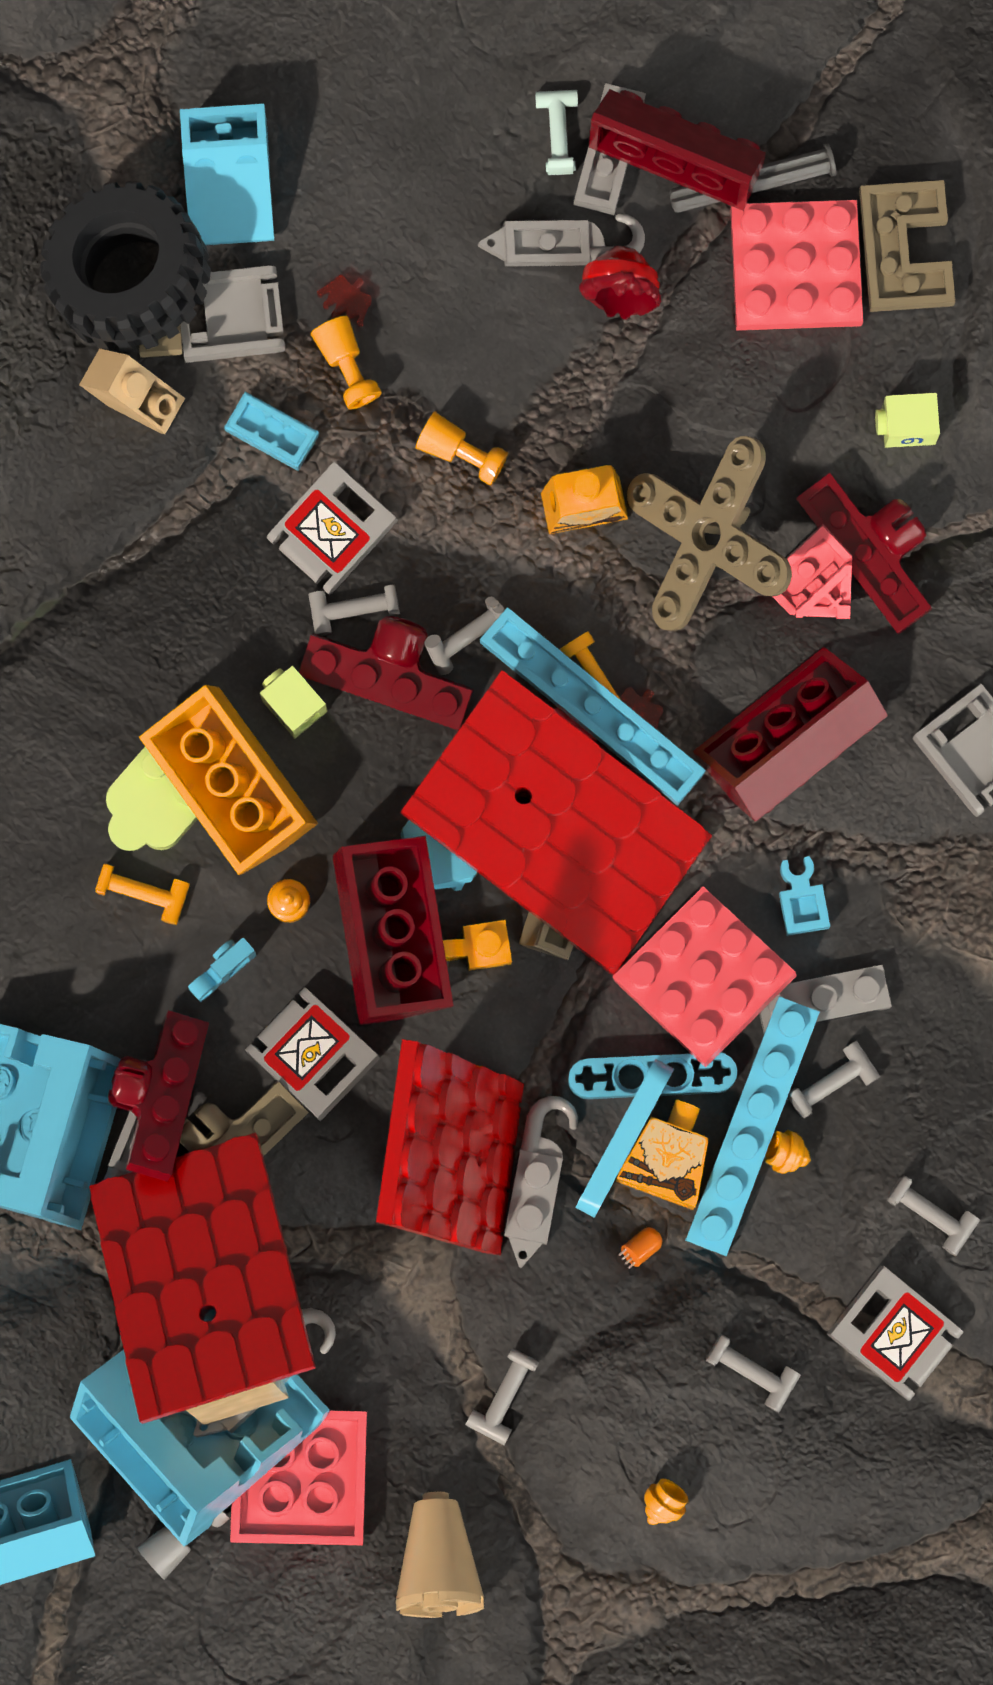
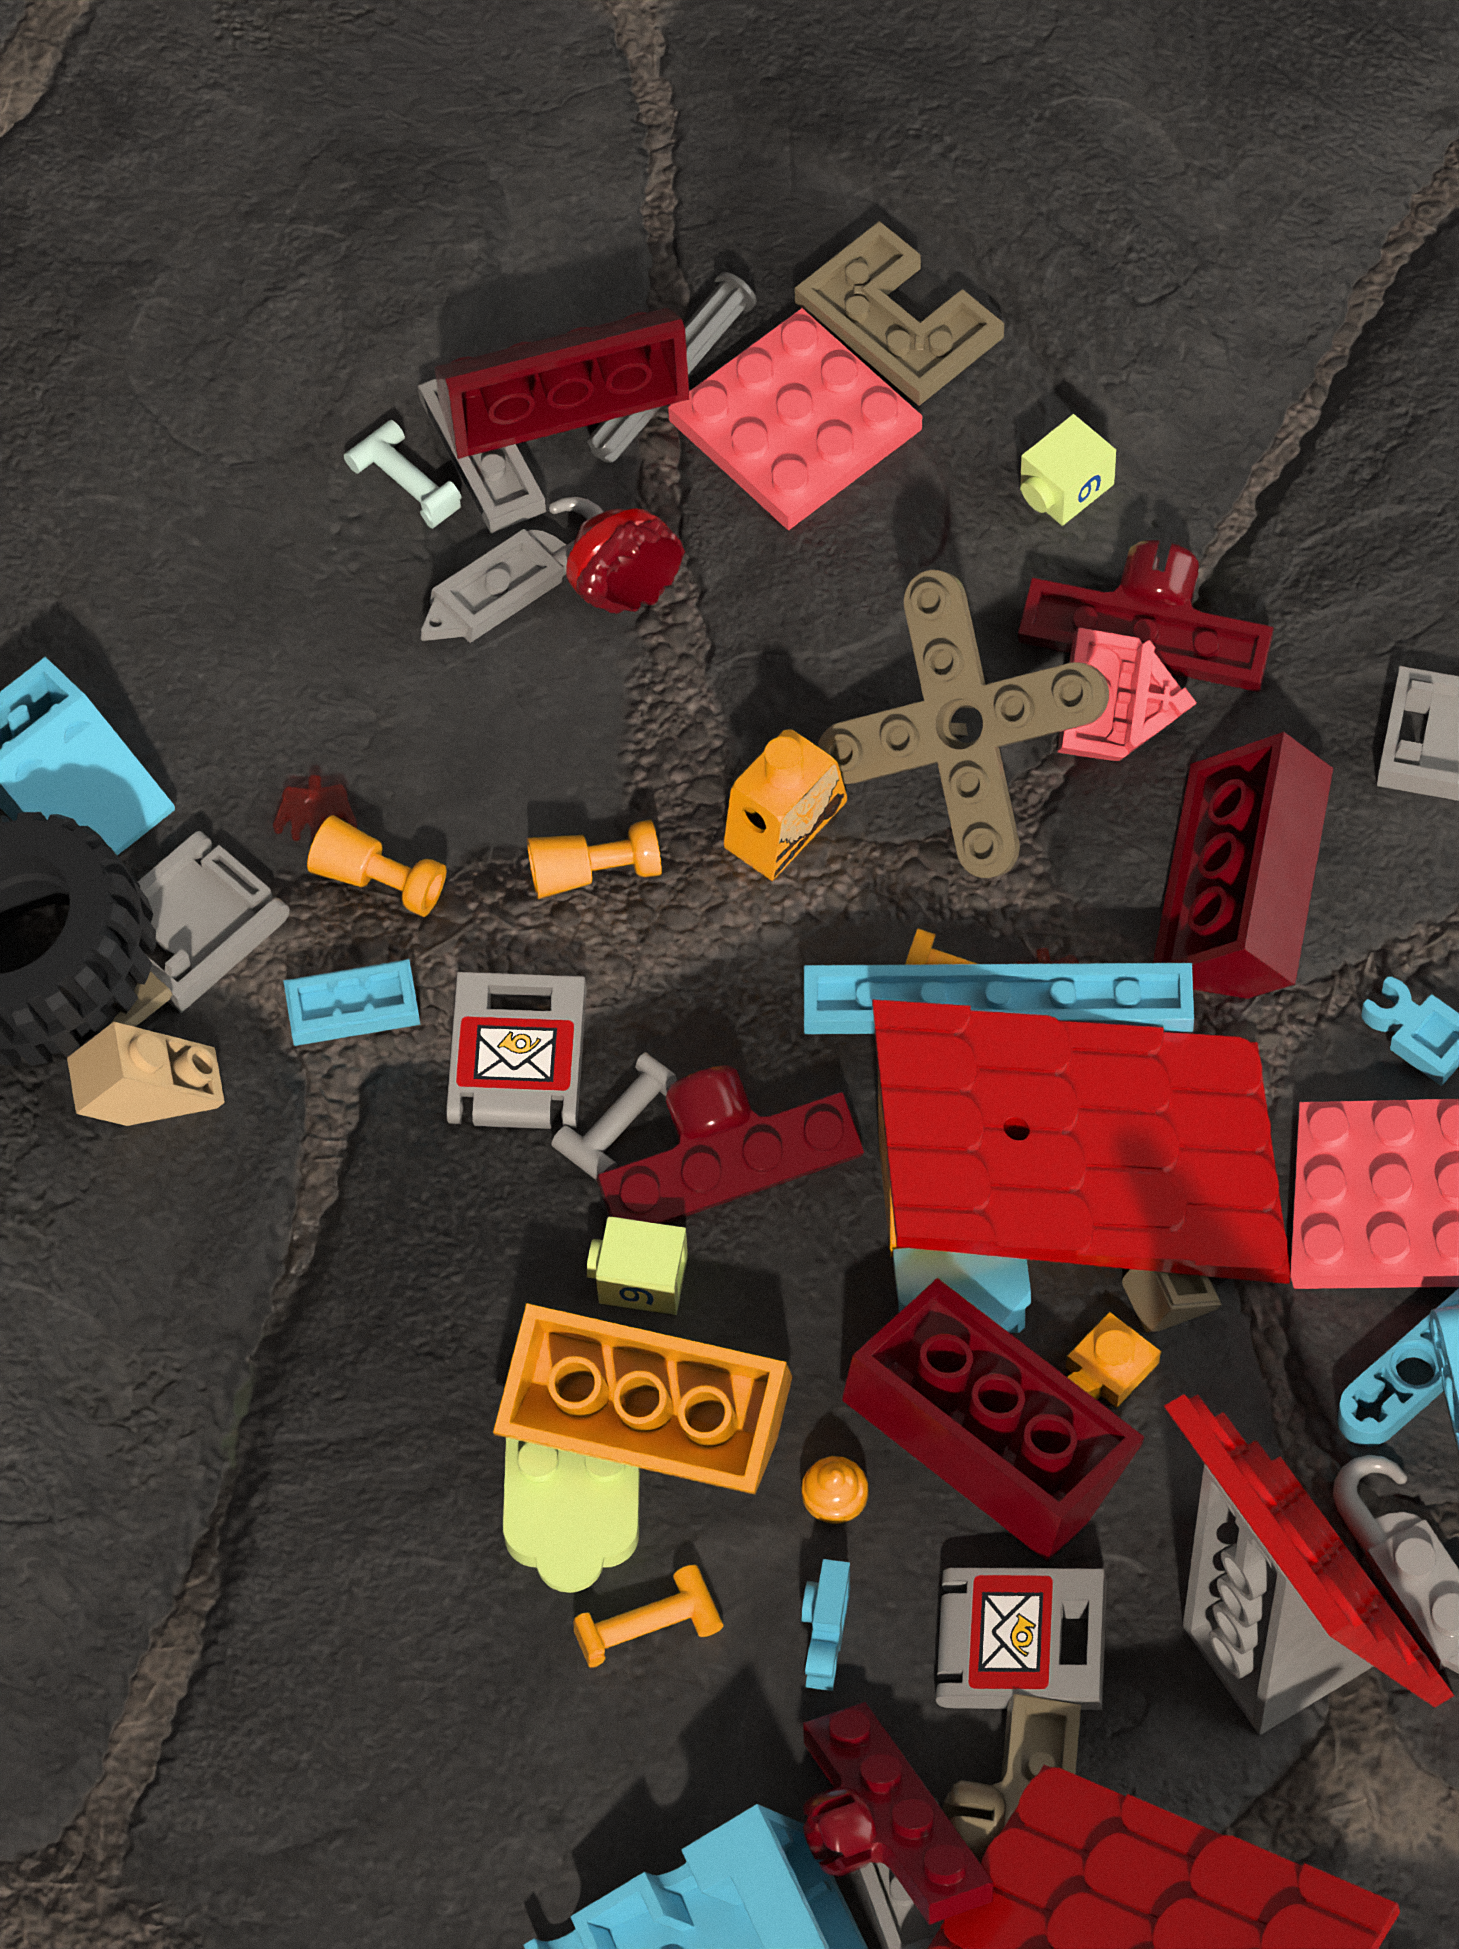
camera: 35 degrees left, 20 degrees down
light grey piece [424,597,505,675] -> none

